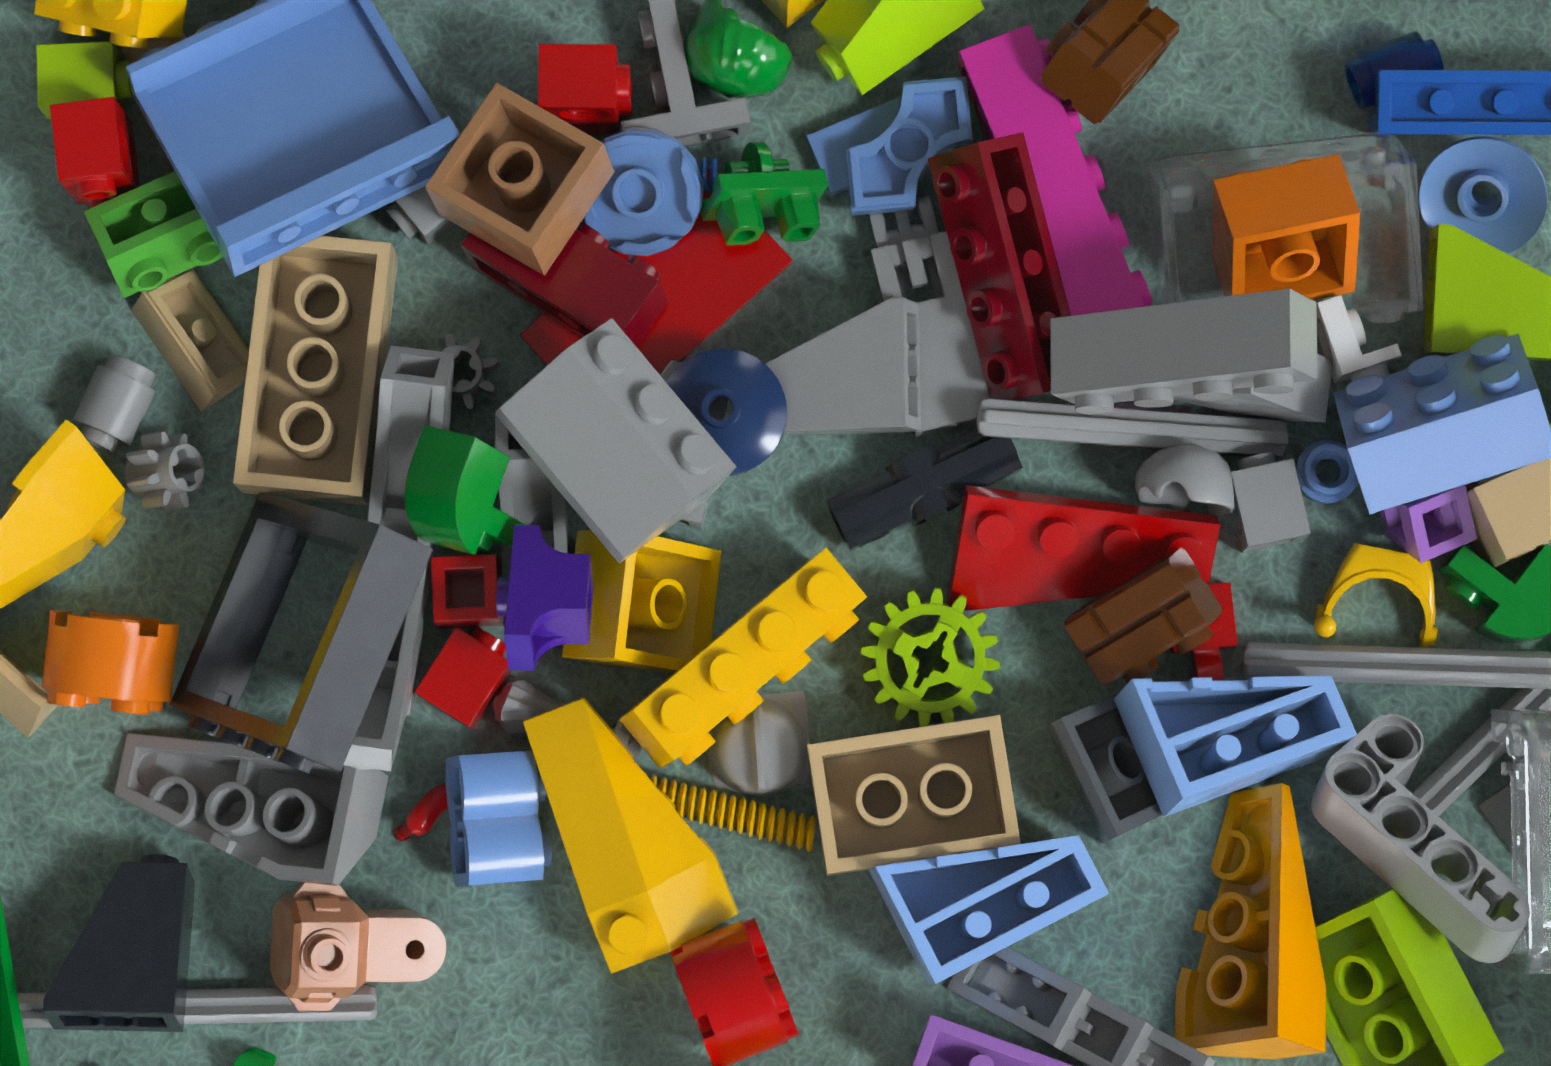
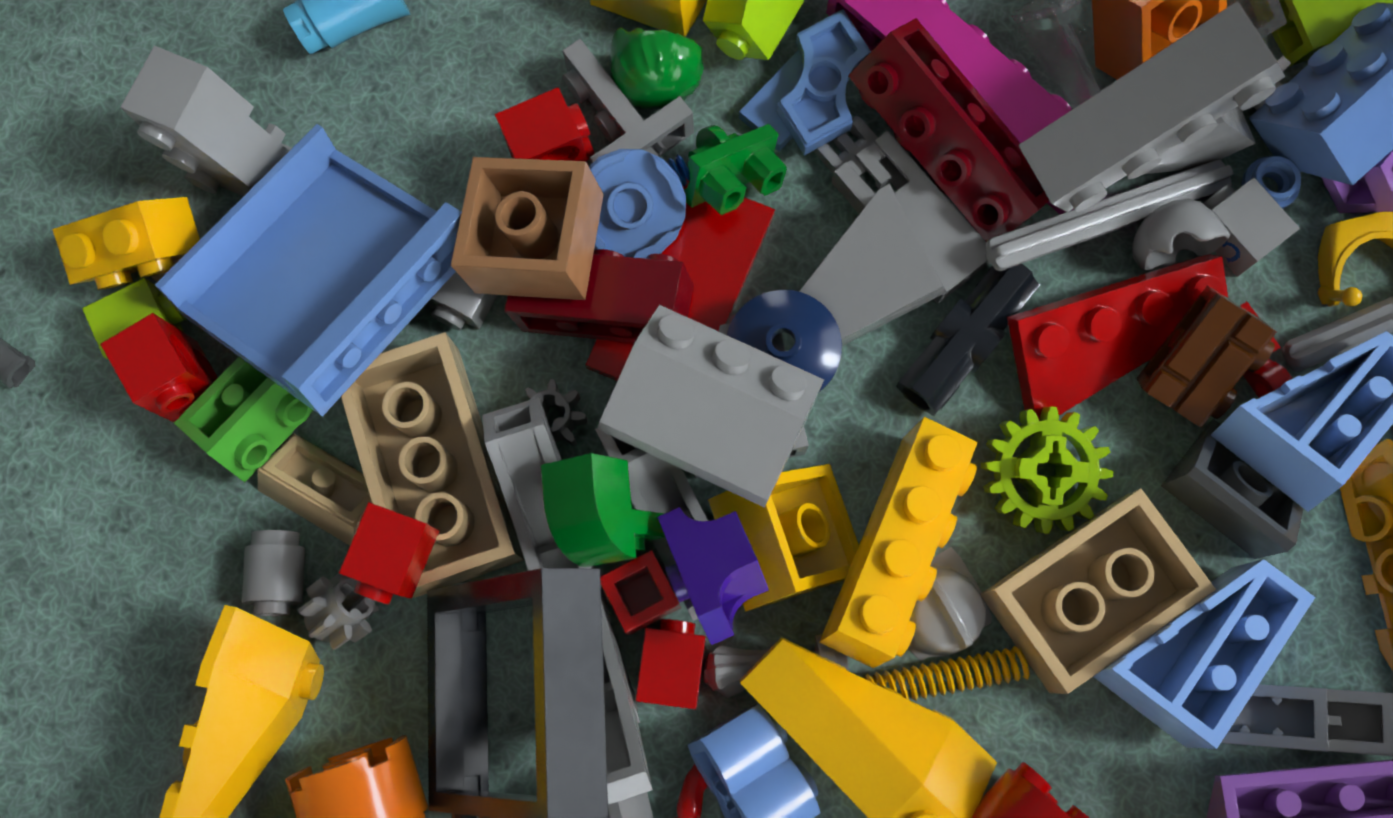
camera: 20 degrees left, 5 degrees down
none -> red brick [339,502,440,605]

